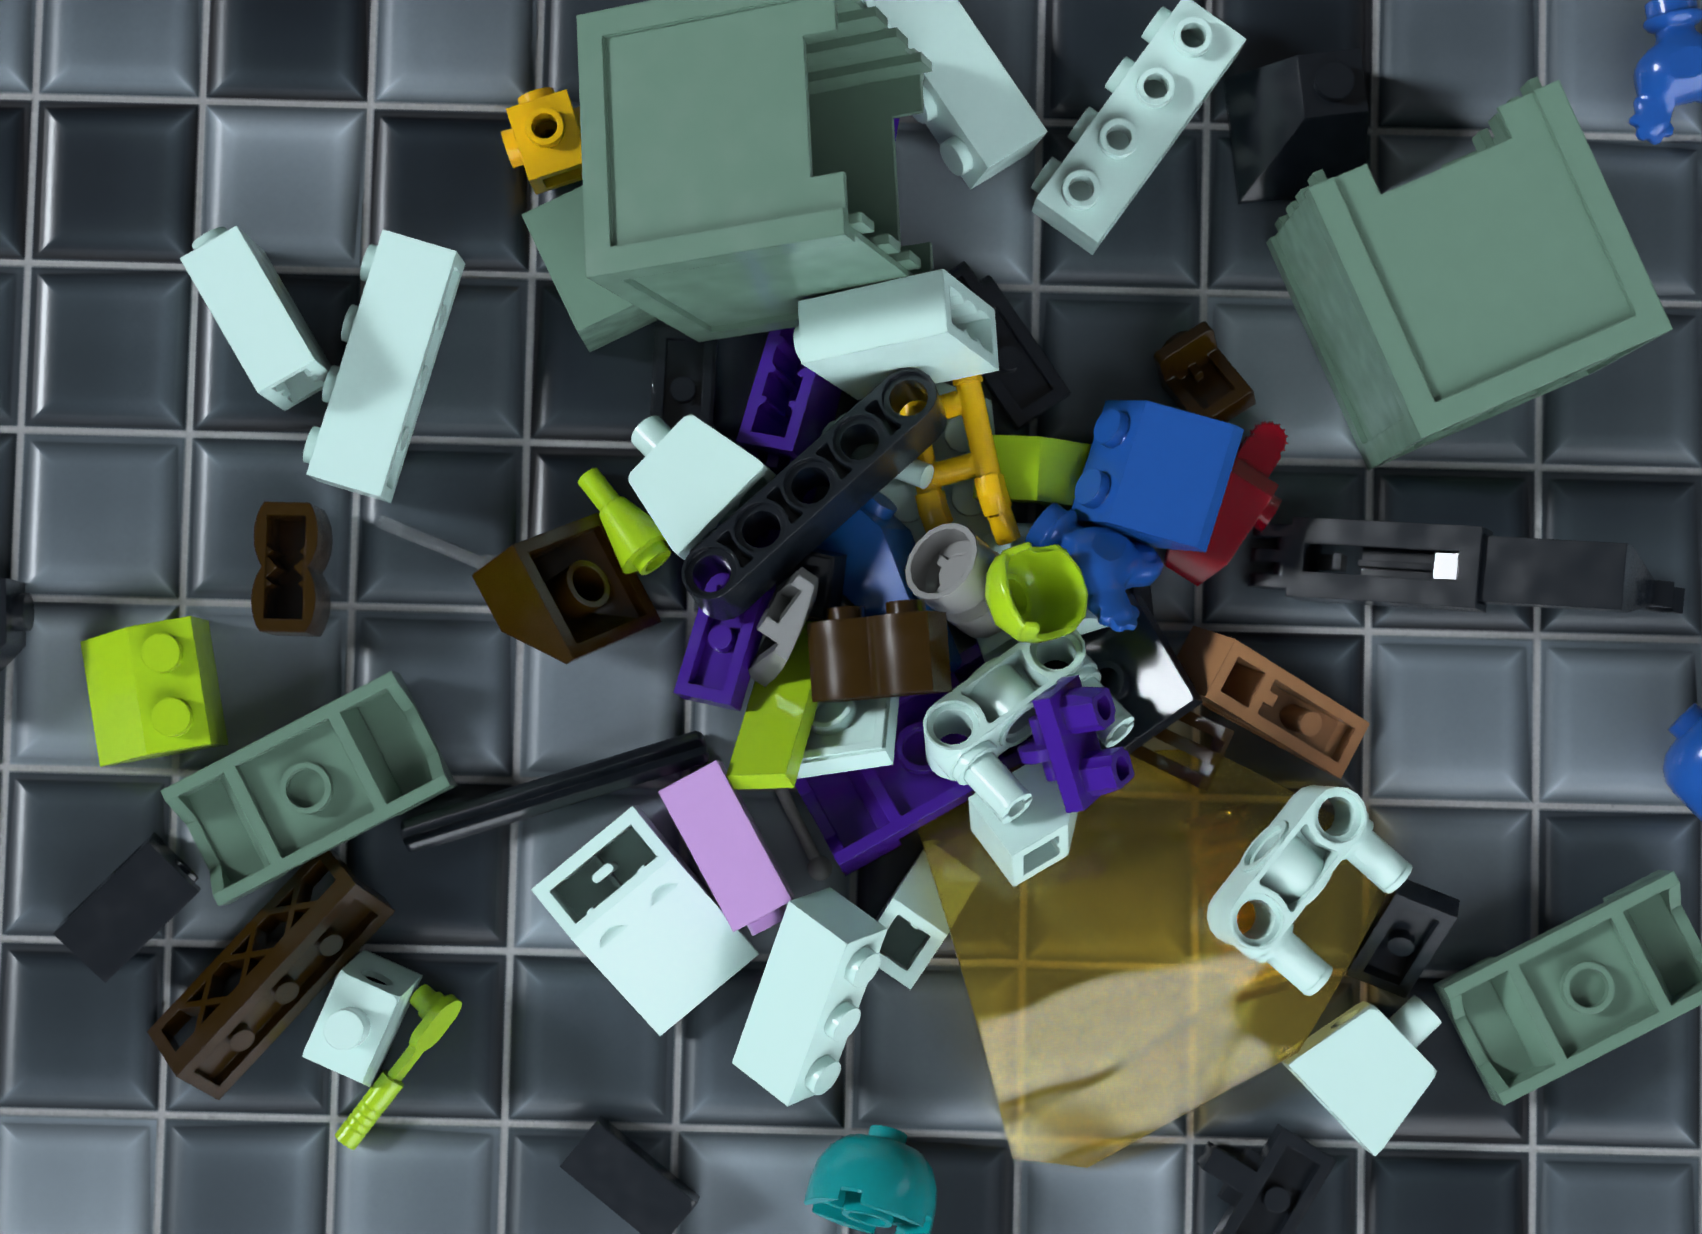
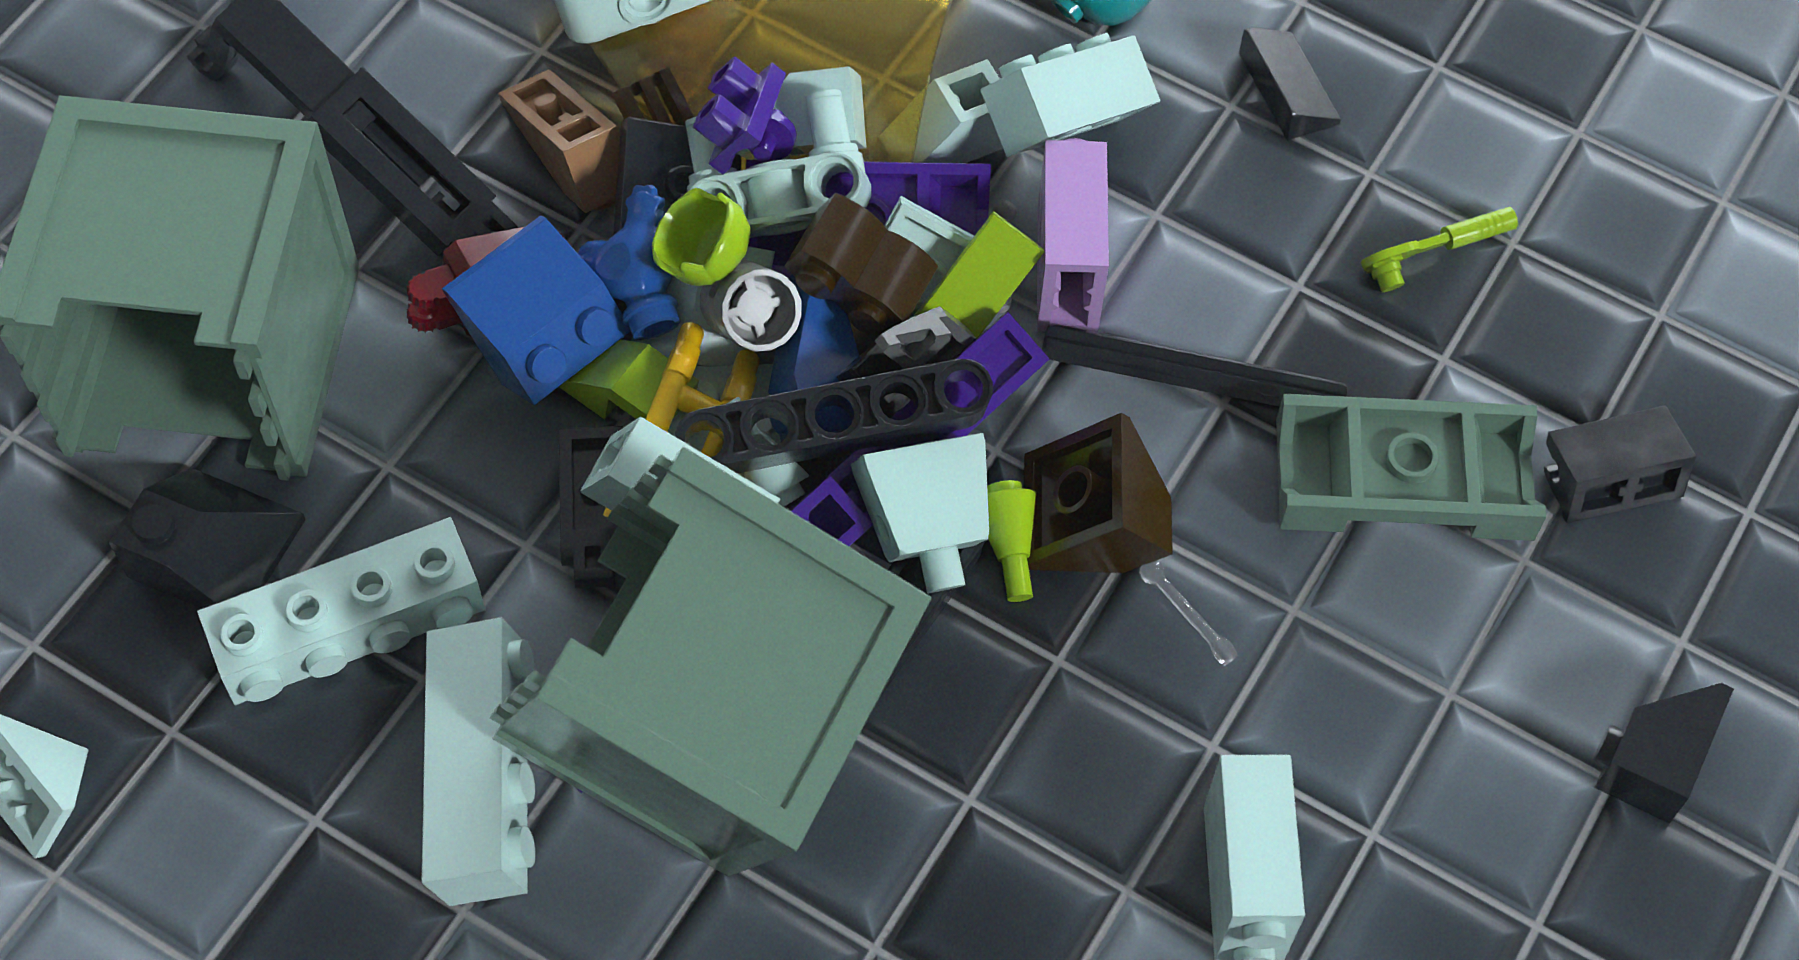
camera: 150 degrees left, 25 degrees down
lime slope [80,616,229,767] -> none
dark brown fence [147,849,395,1100] -> none
dark brown brick [251,501,333,637] -> none
light aqua torso [302,950,423,1087] -> none
light aqua brick [303,229,465,503] -> none
yellow brick [501,87,582,195] -> none
sand green brick [521,185,657,353] -> none
light aqua slope [531,805,760,1036] -> none
dark brown bracket [1153,321,1256,422] -> none

